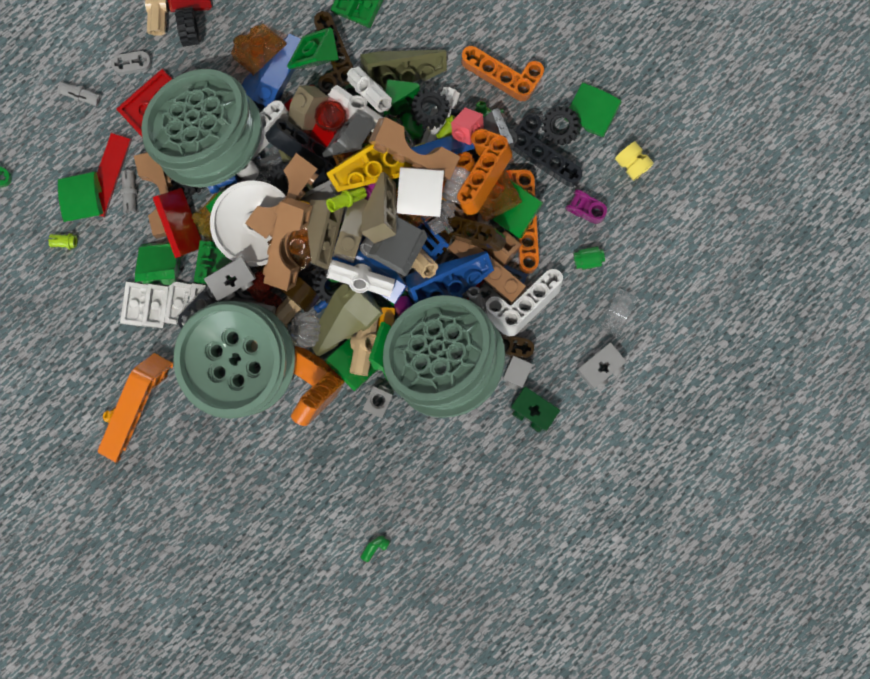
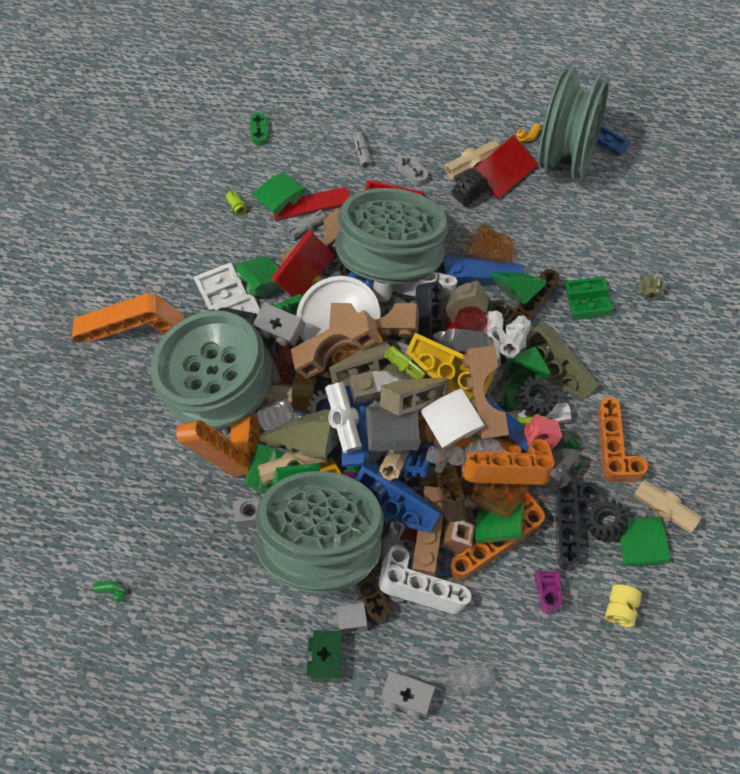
camera: 60 degrees right, 20 degrees down
green brick [573,246,605,270] -> none
none -> tan piece [633,480,702,534]

